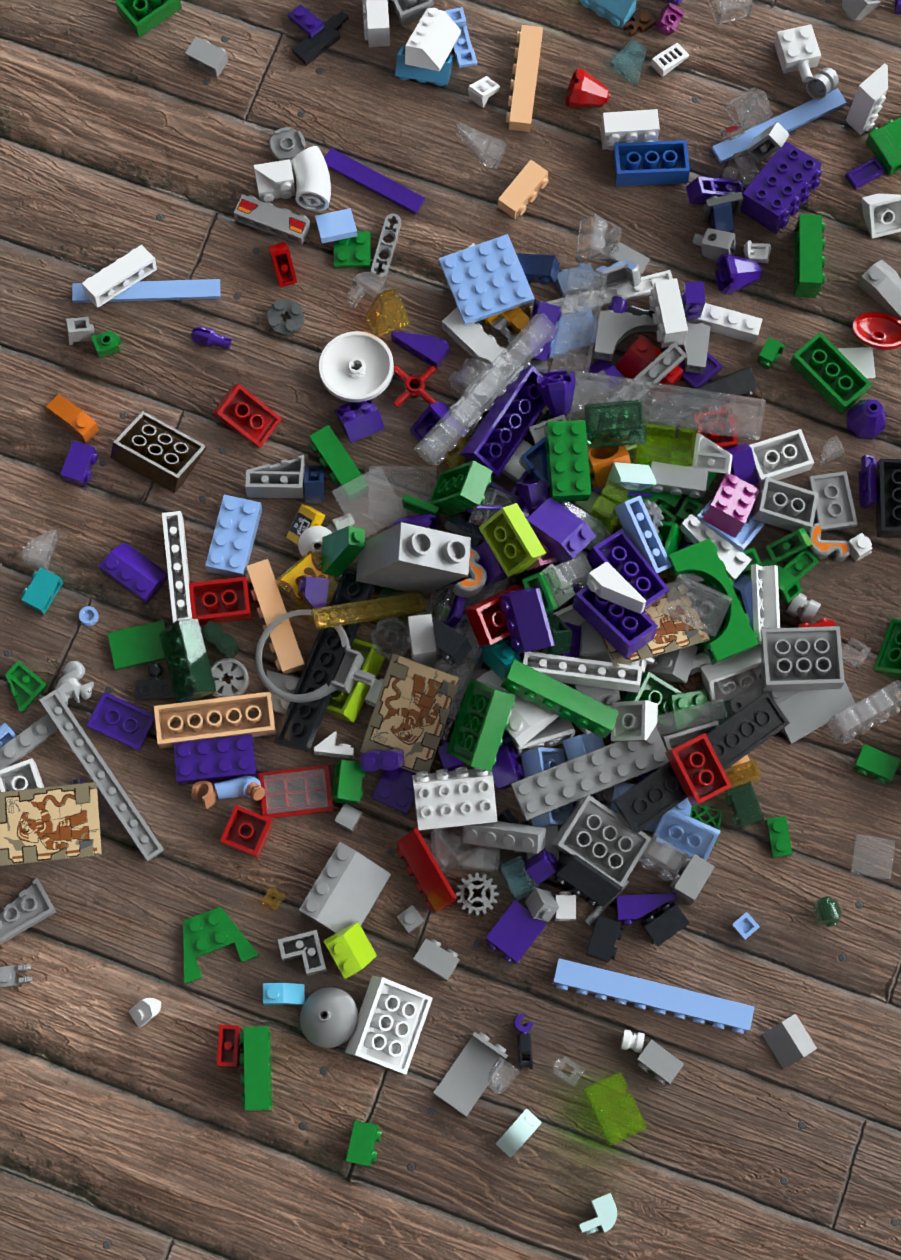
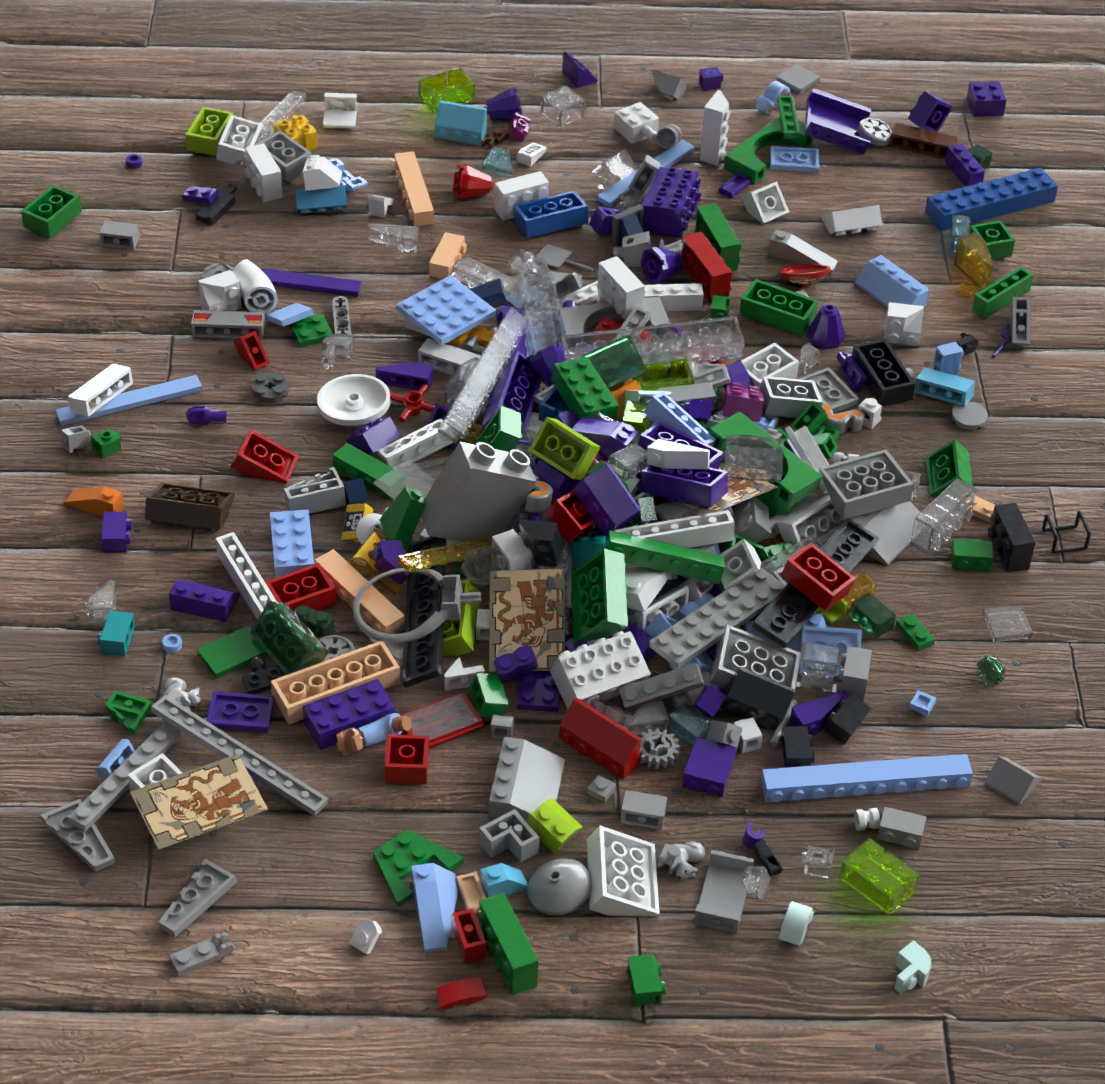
camera: 20 degrees left, 30 degrees down
clear yellow plate [262,887,285,910] -> none
clear yellow slope [366,288,410,336] -> none
dark purple brick [681,282,705,320] -> none
none -> white fence [377,419,455,471]
none -> light blue wedge [412,863,458,952]
none -> red slope [436,977,488,1011]
none -> clear brick [452,256,521,296]
none -> light nougat tile [456,872,486,913]
none -> light grey piece [533,244,594,271]
none -> light grey animal [657,841,705,879]
none -> dark purple brick [680,399,712,421]
none -> red brick [681,232,732,303]

